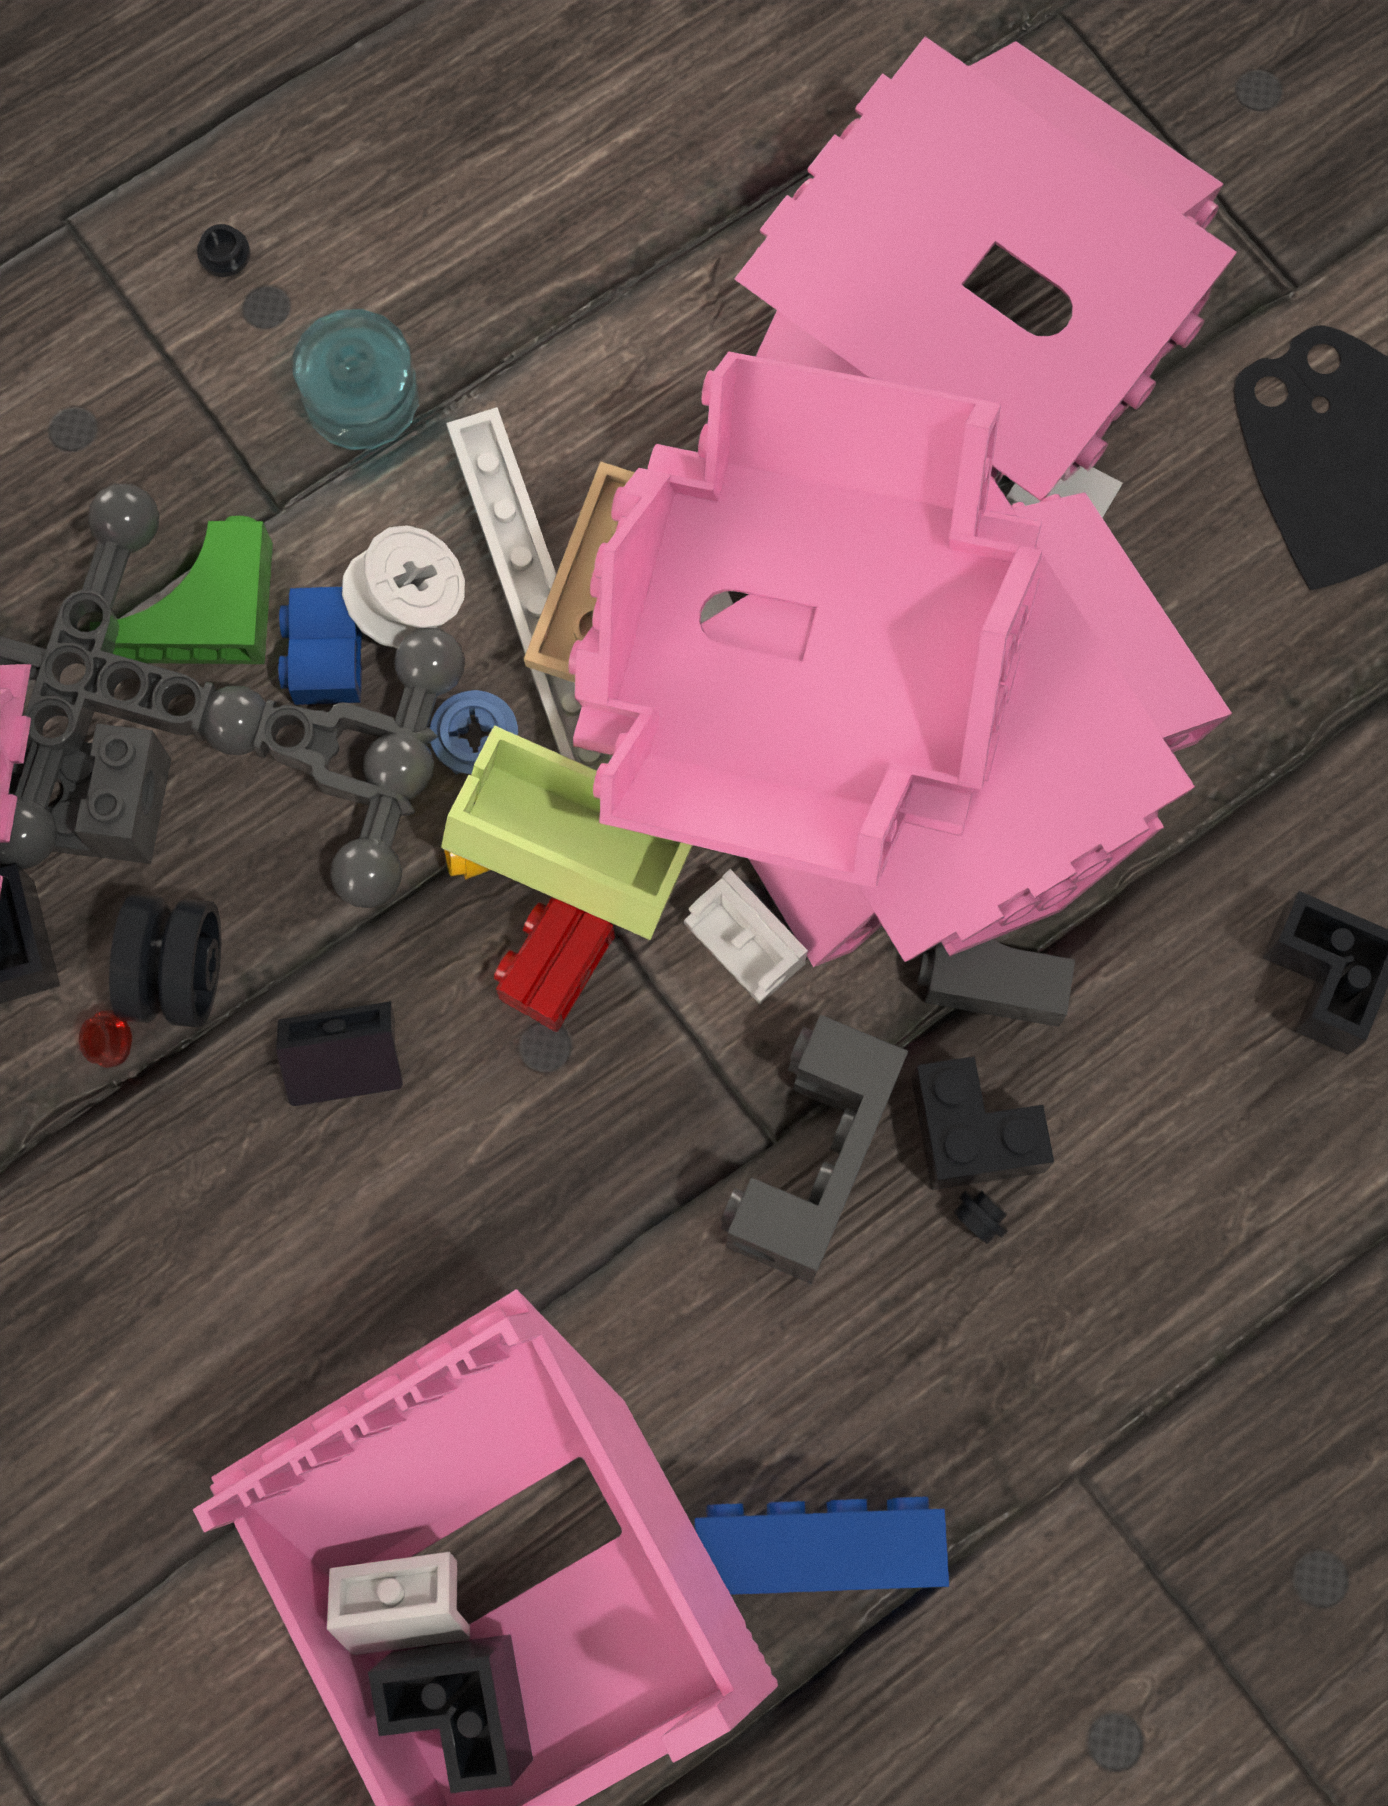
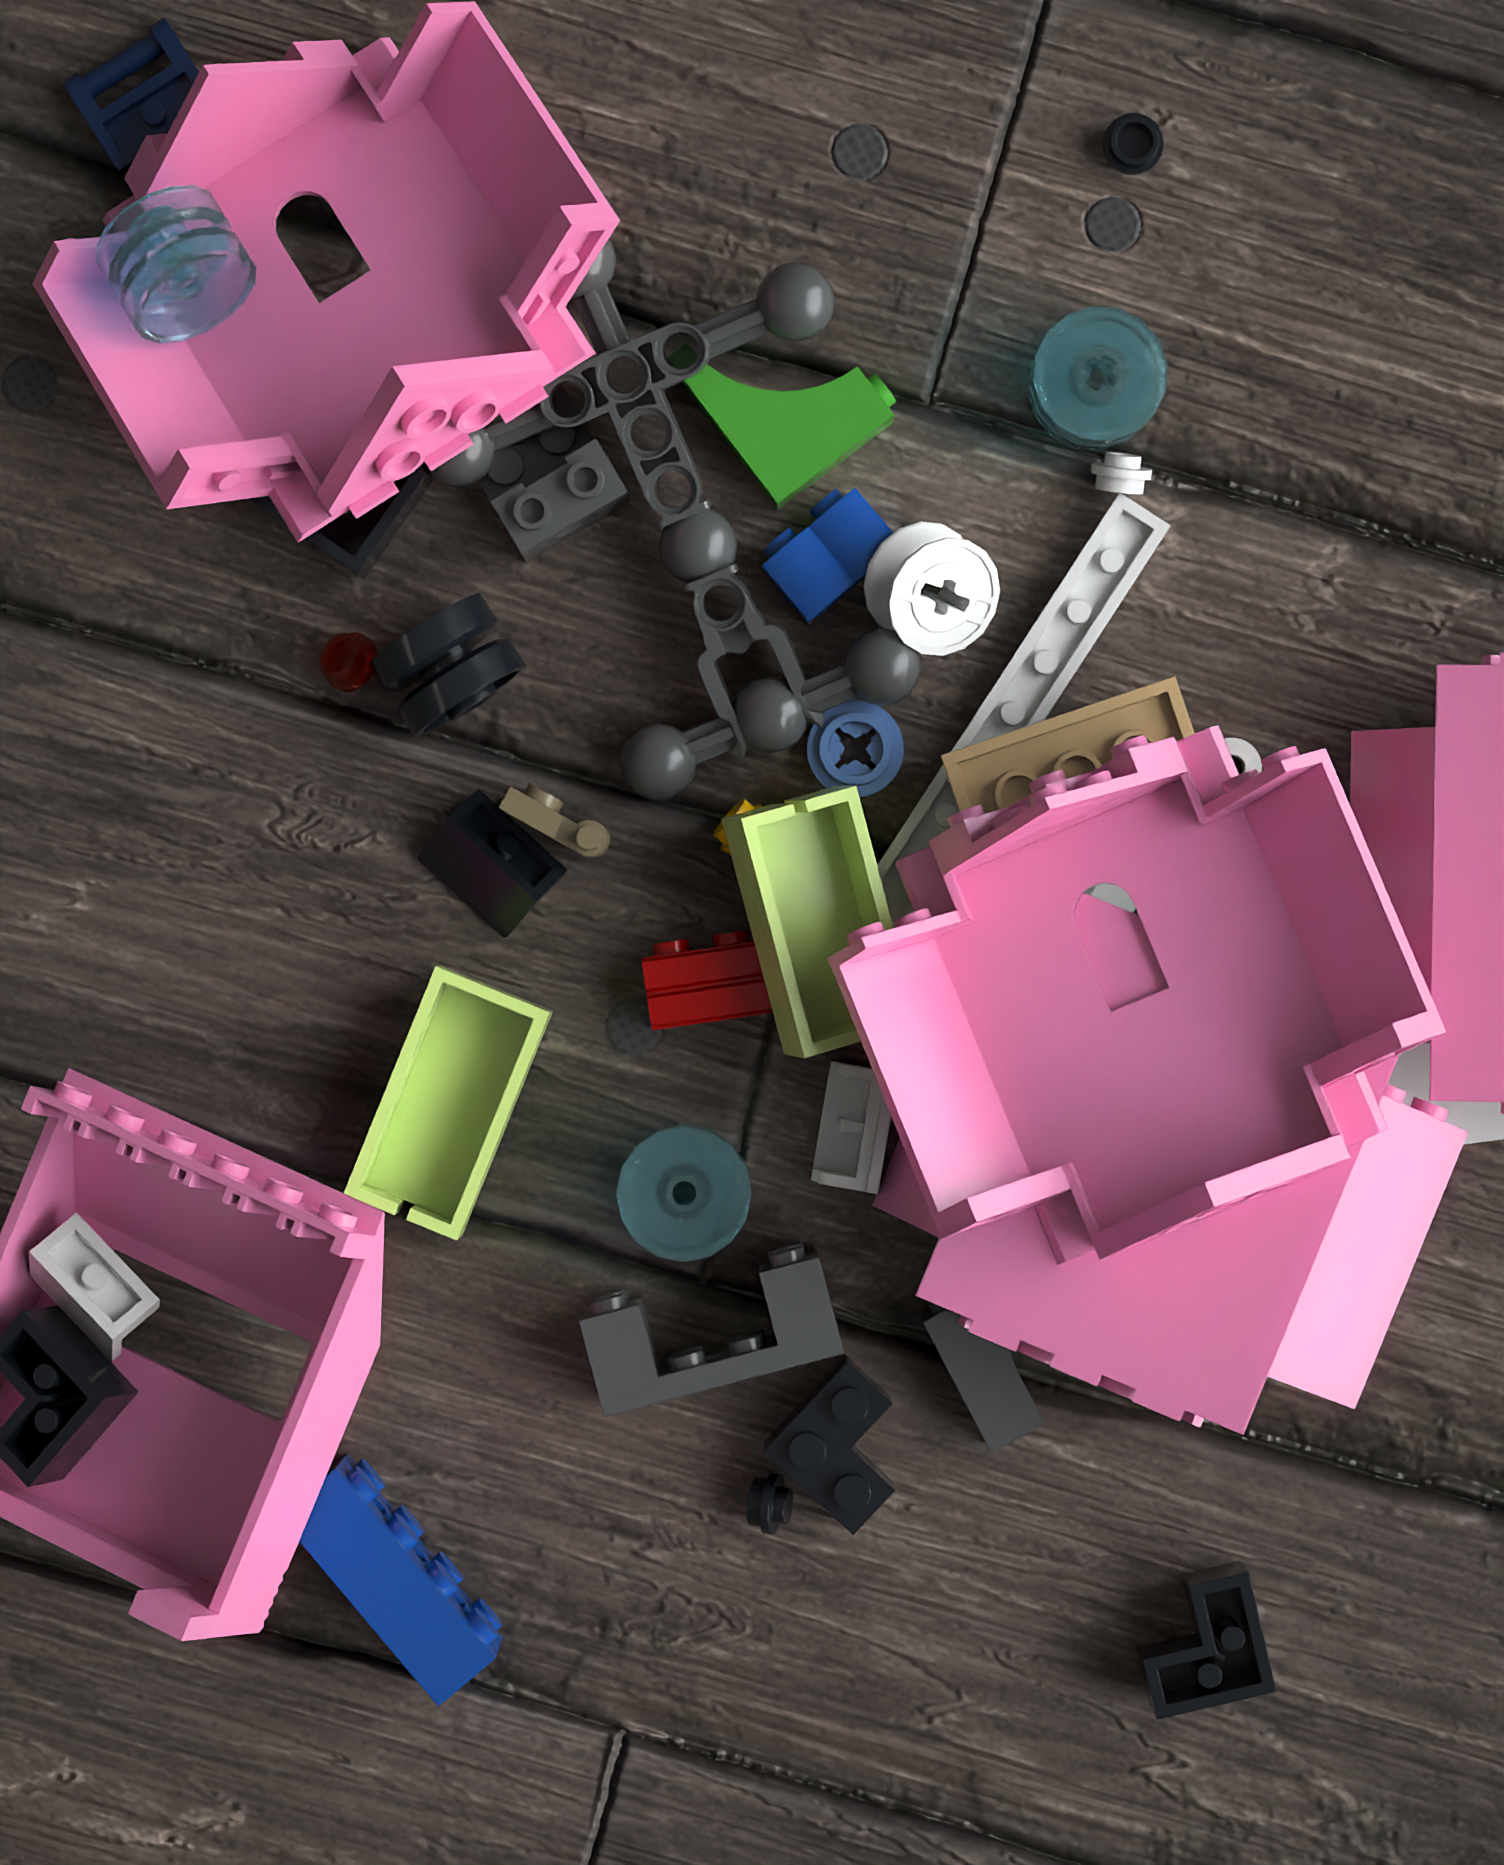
camera: 50 degrees right, 15 degrees up
none -> yellowish green piece [344,966,553,1240]
none -> dark tan plate [499,783,610,858]
none -> clear light blue wheel [616,1123,752,1262]
none -> white plate [1091,452,1152,494]

